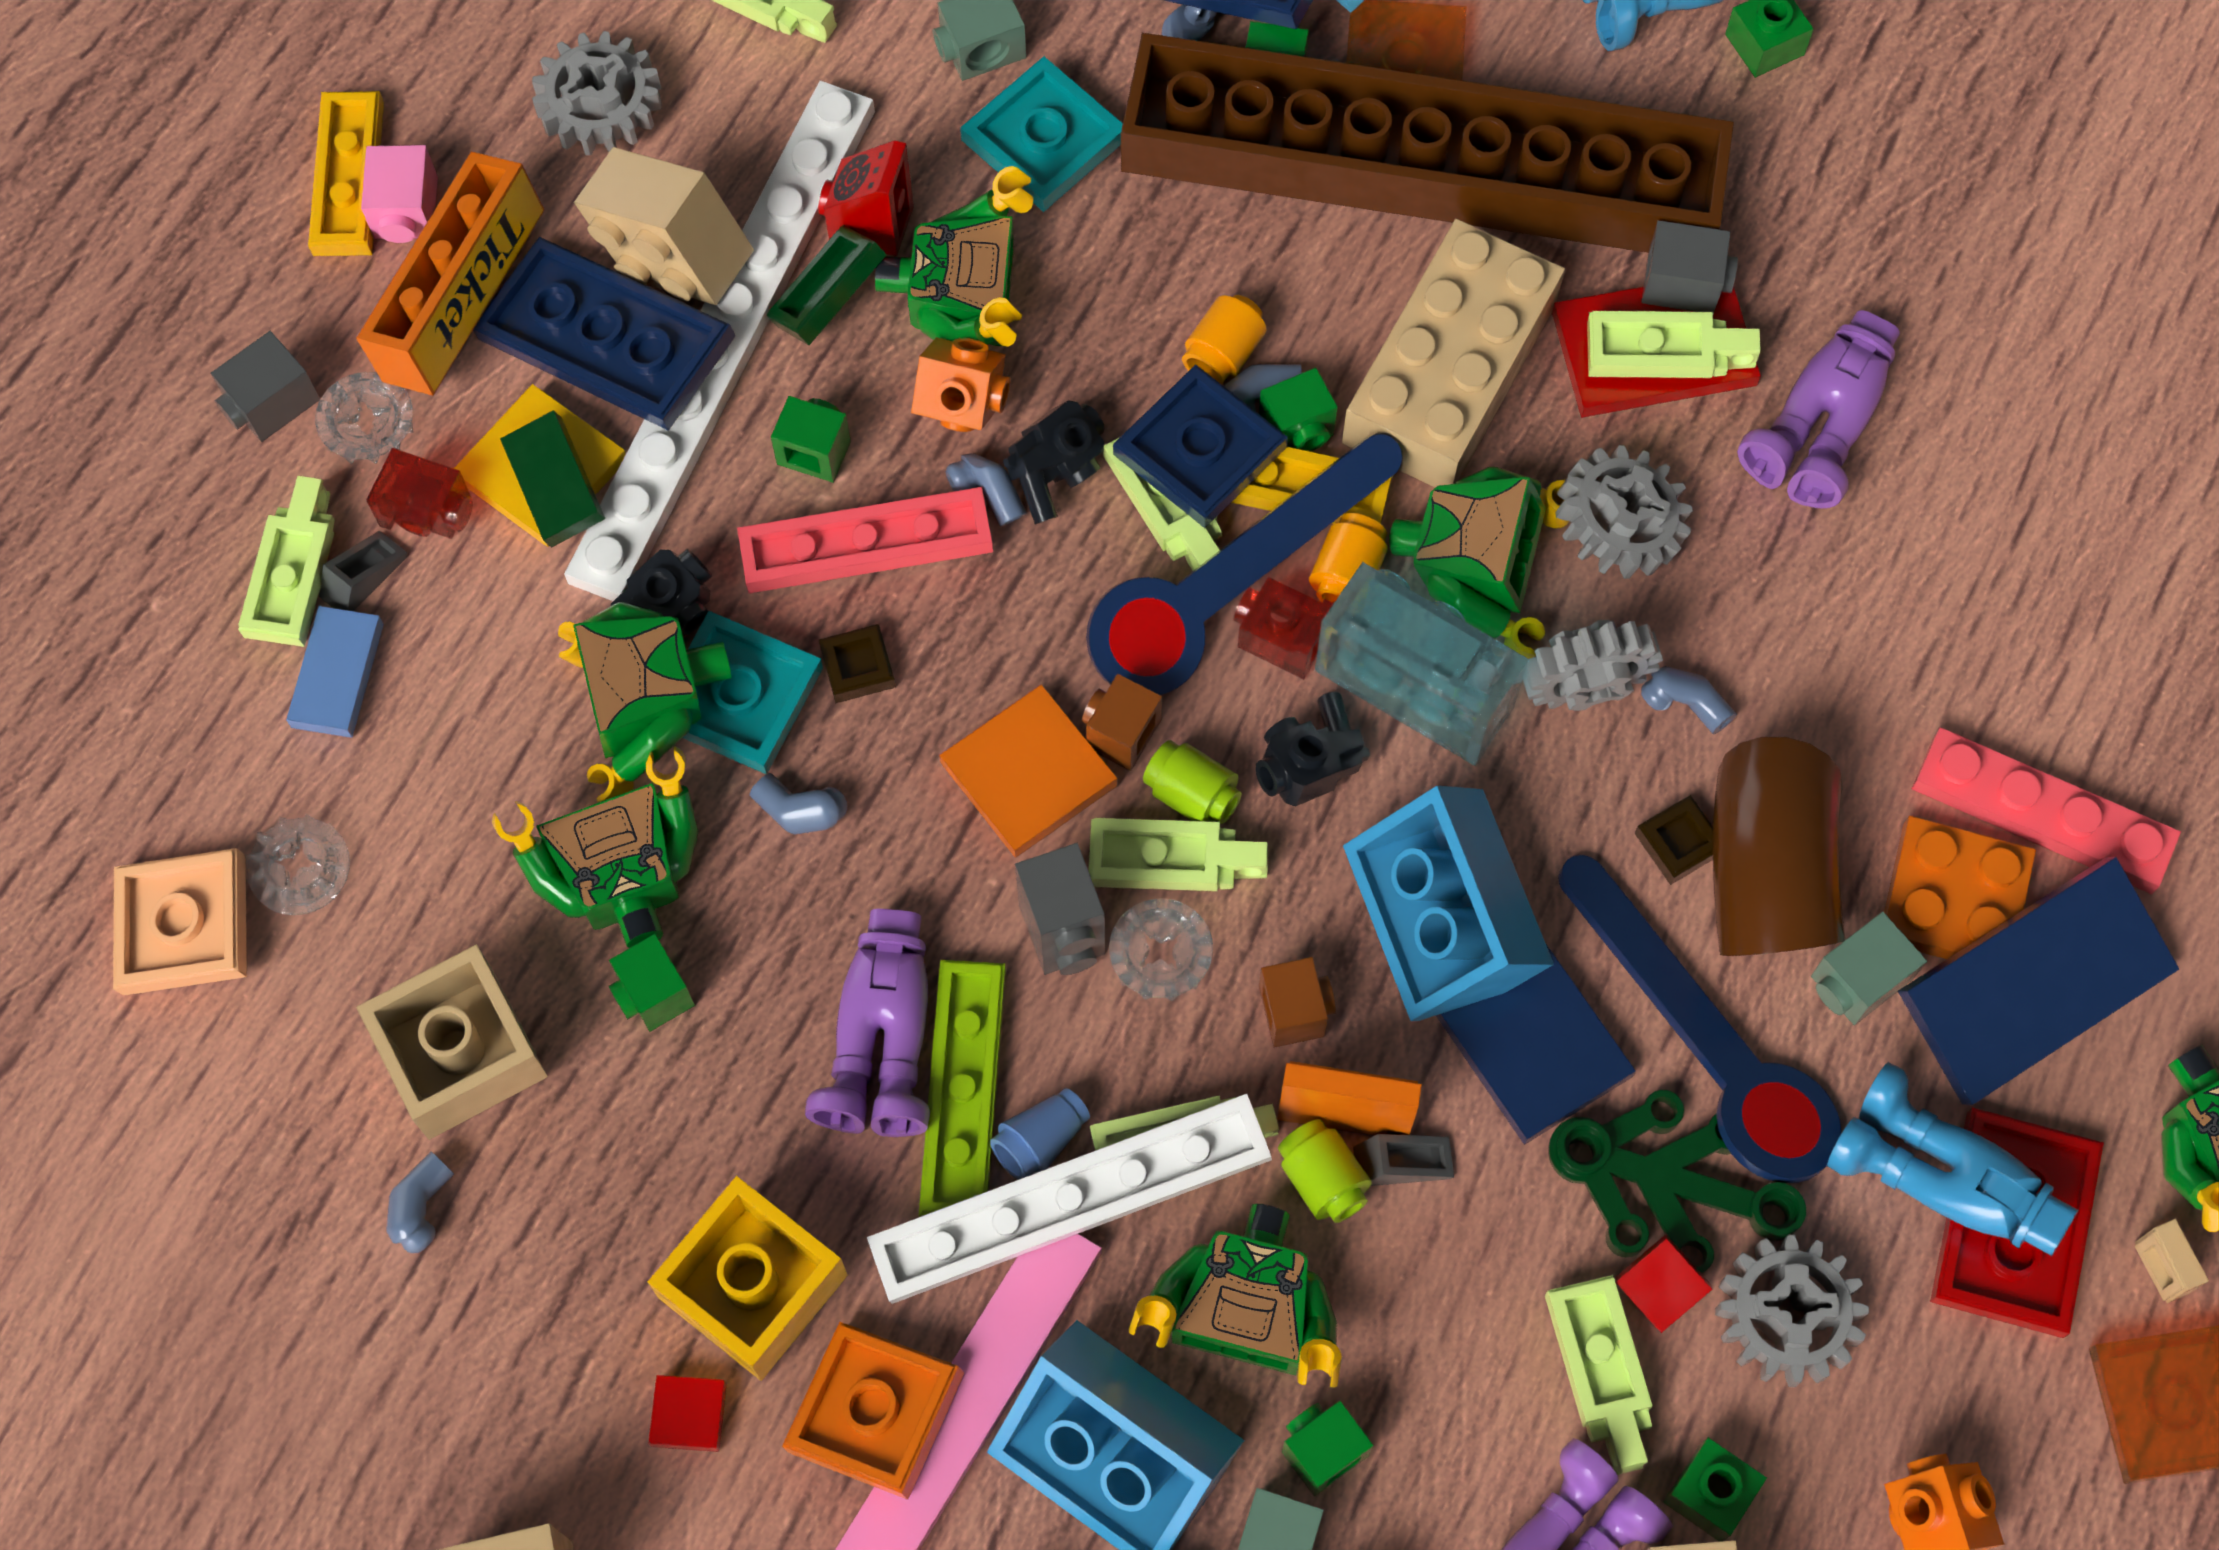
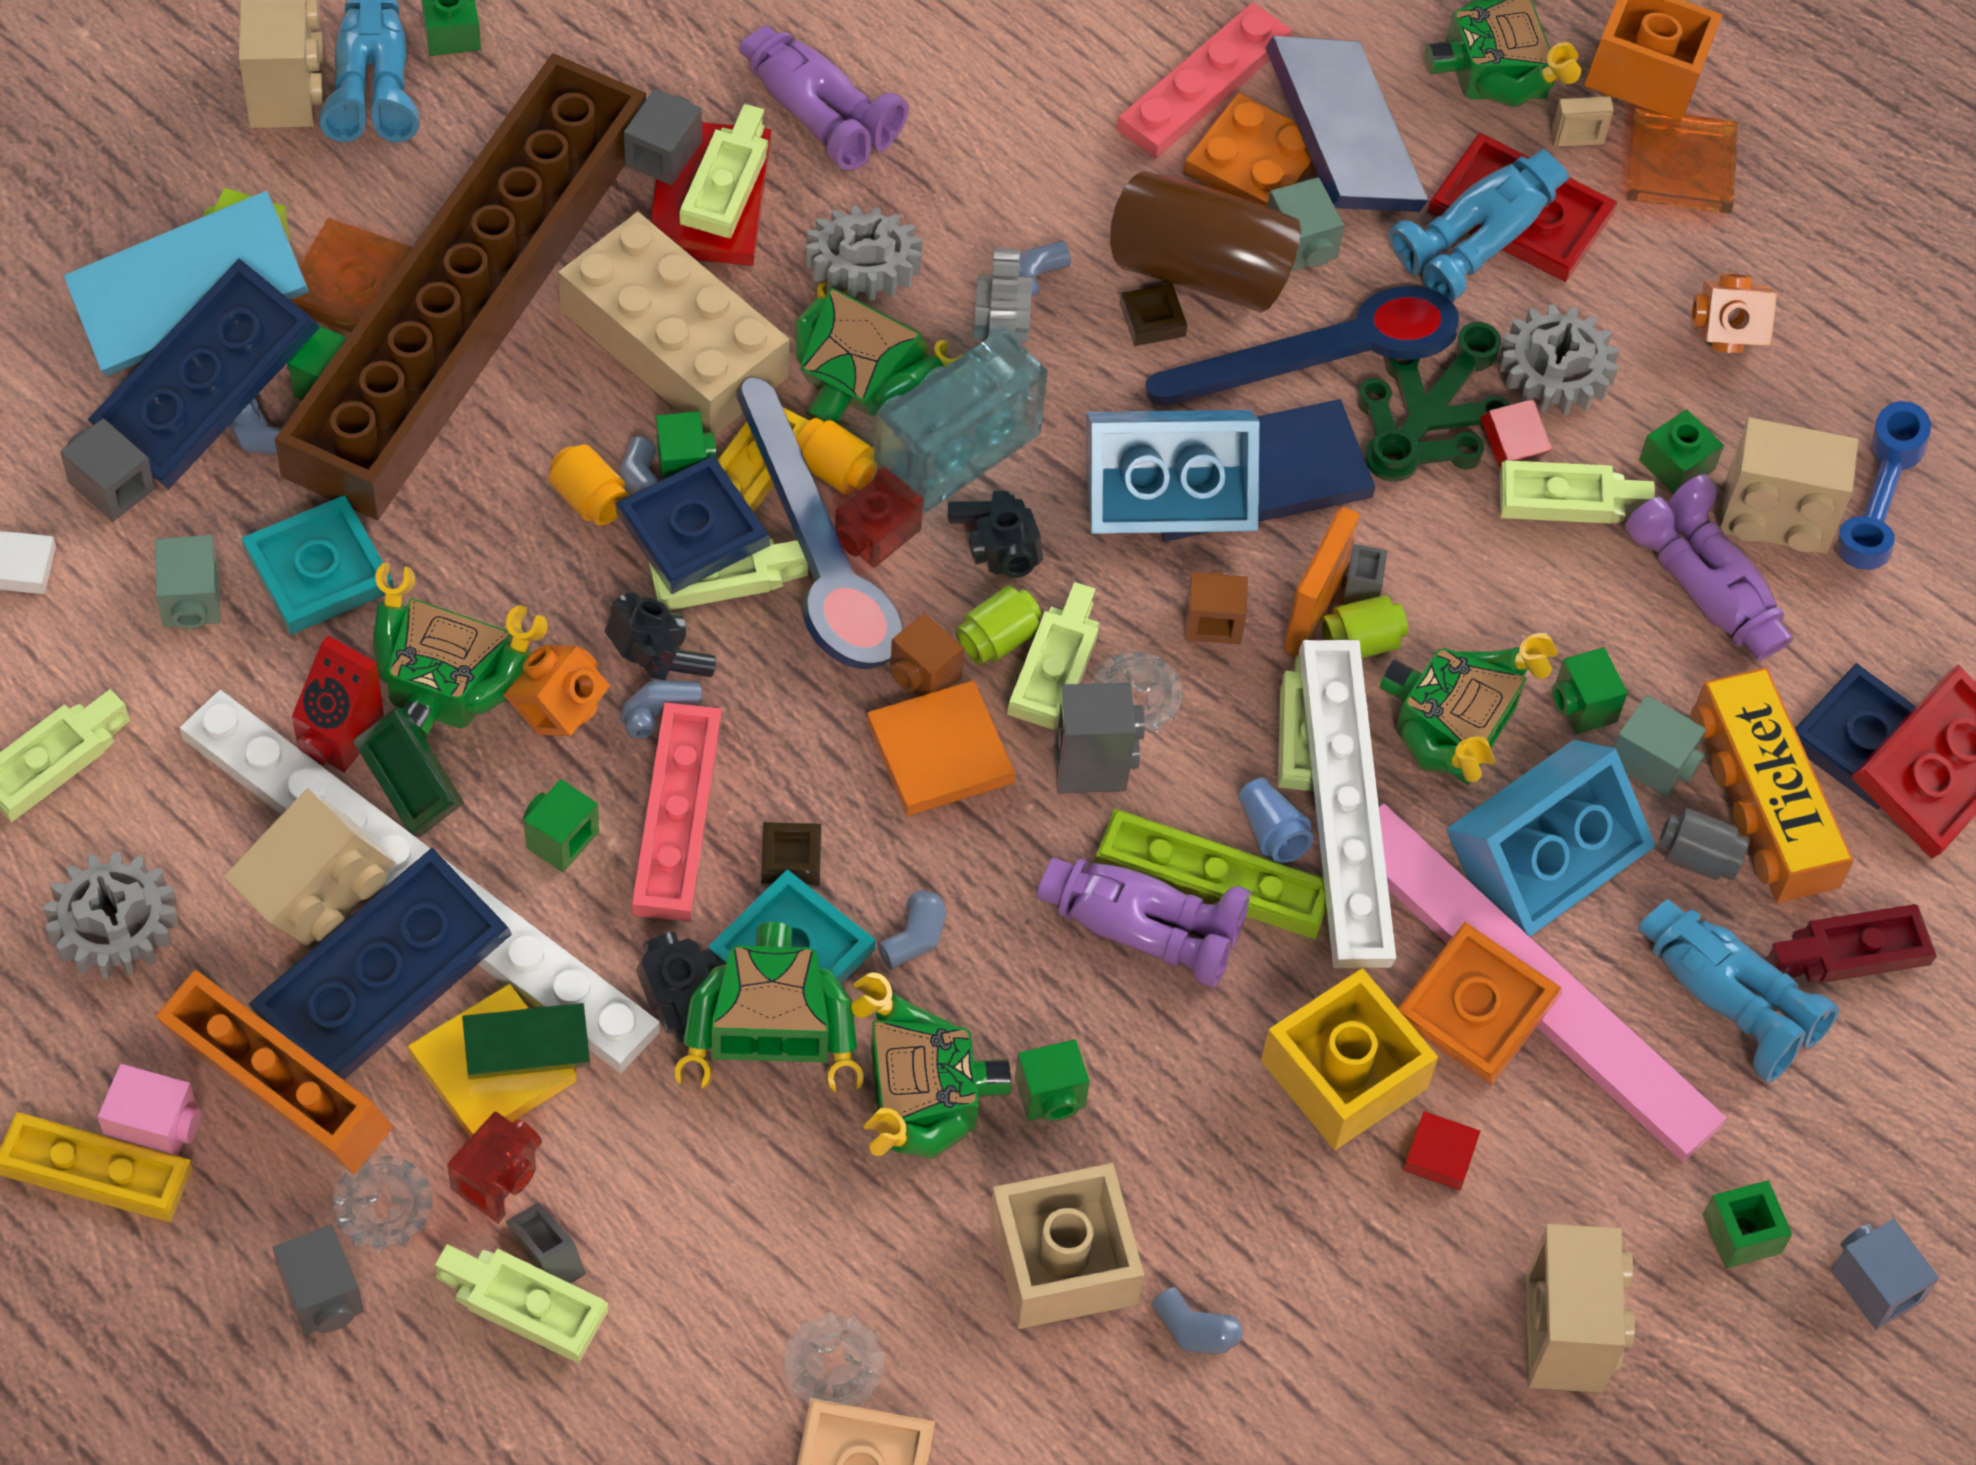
camera: 80 degrees left, 10 degrees down
medium blue tile [286,606,384,738] -> none

